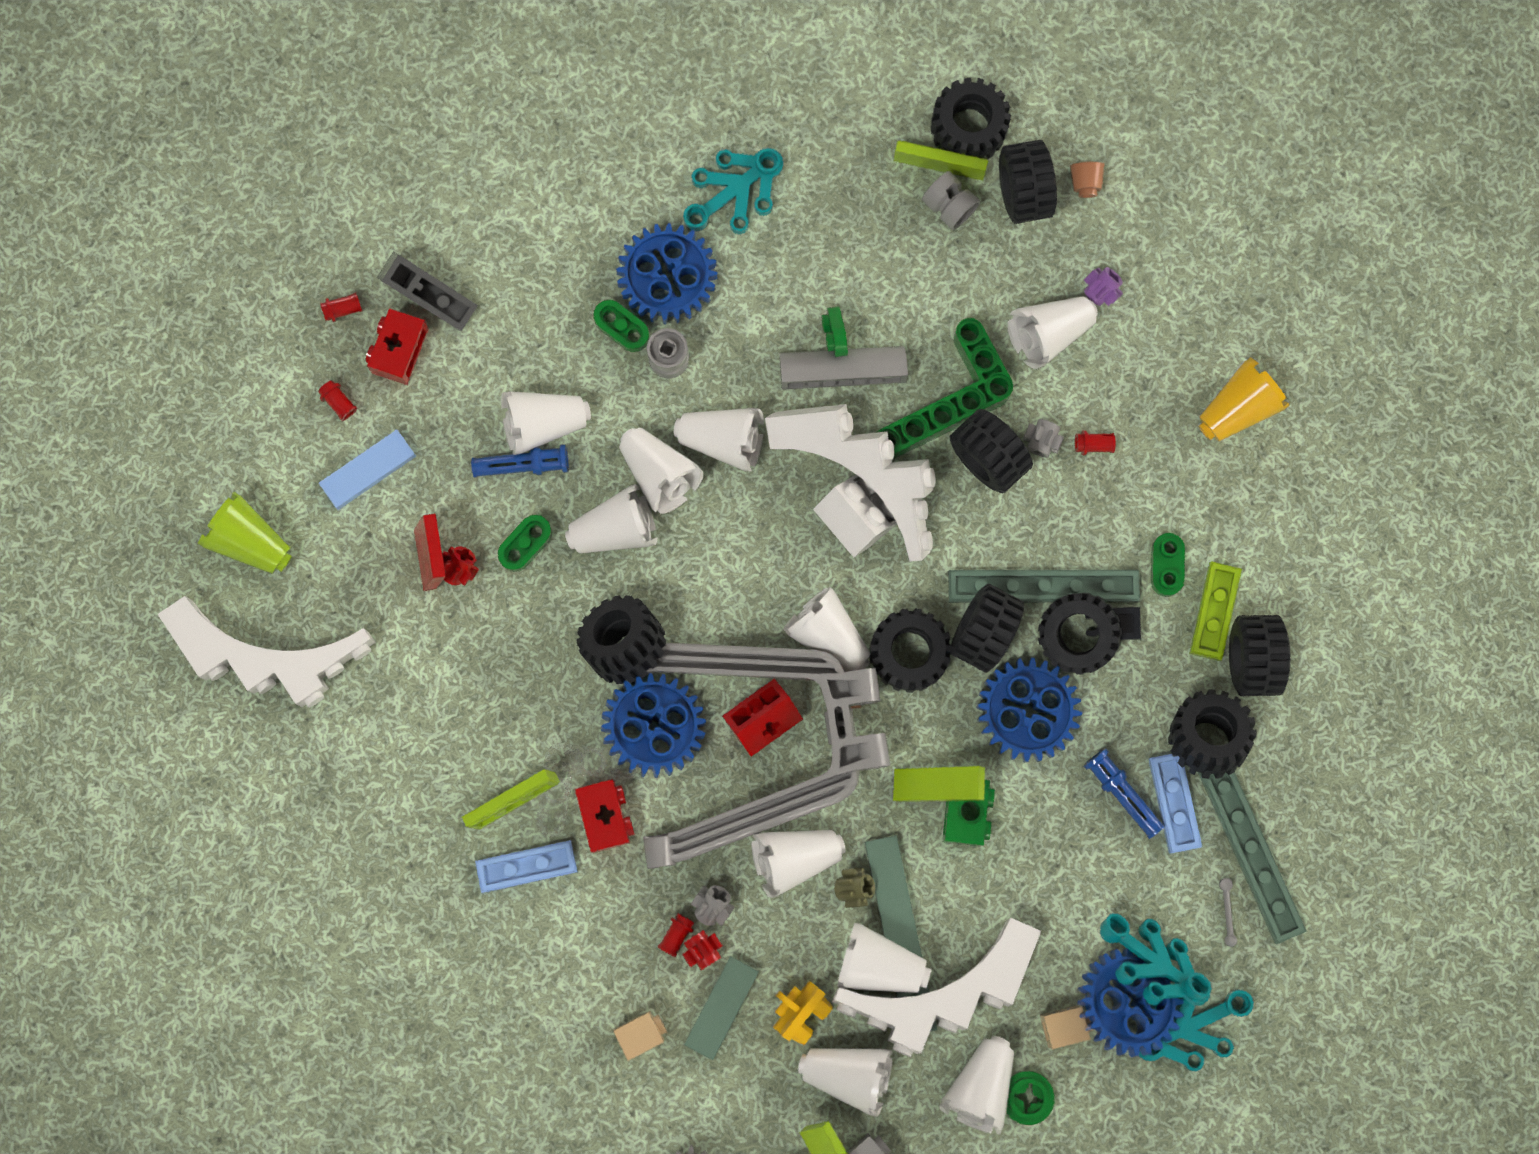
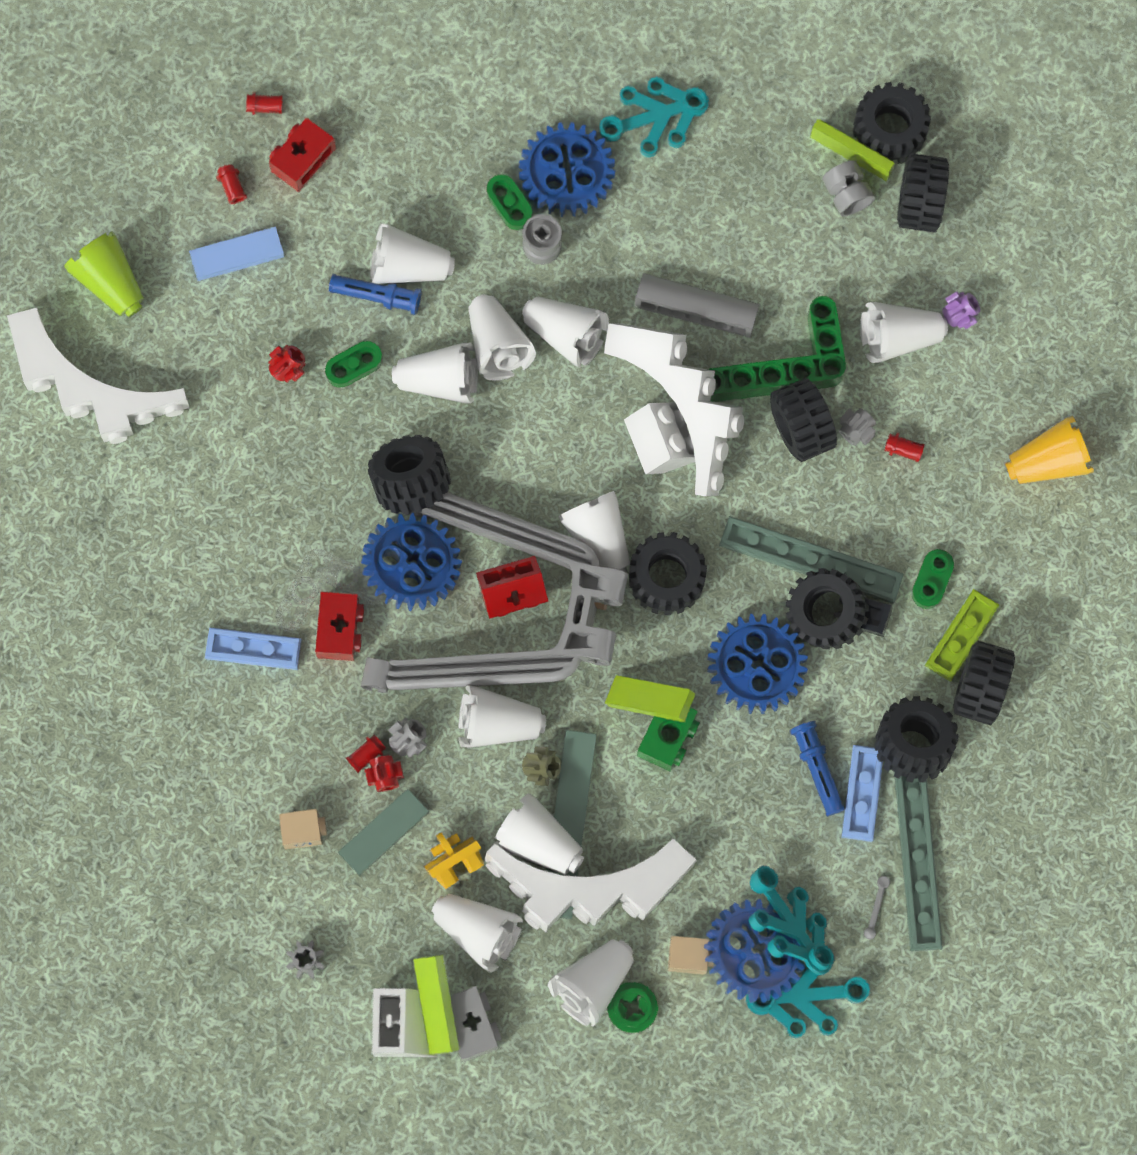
camera: 20 degrees right, 5 degrees down
dark grey slope [377,251,478,331] -> none
red tile [414,514,446,591] -> none
lime tile [462,769,560,830] -> none
green plate [821,306,848,357] -> none
black tyre [951,584,1024,673] -> none
nougat hat [1070,162,1105,198] -> none

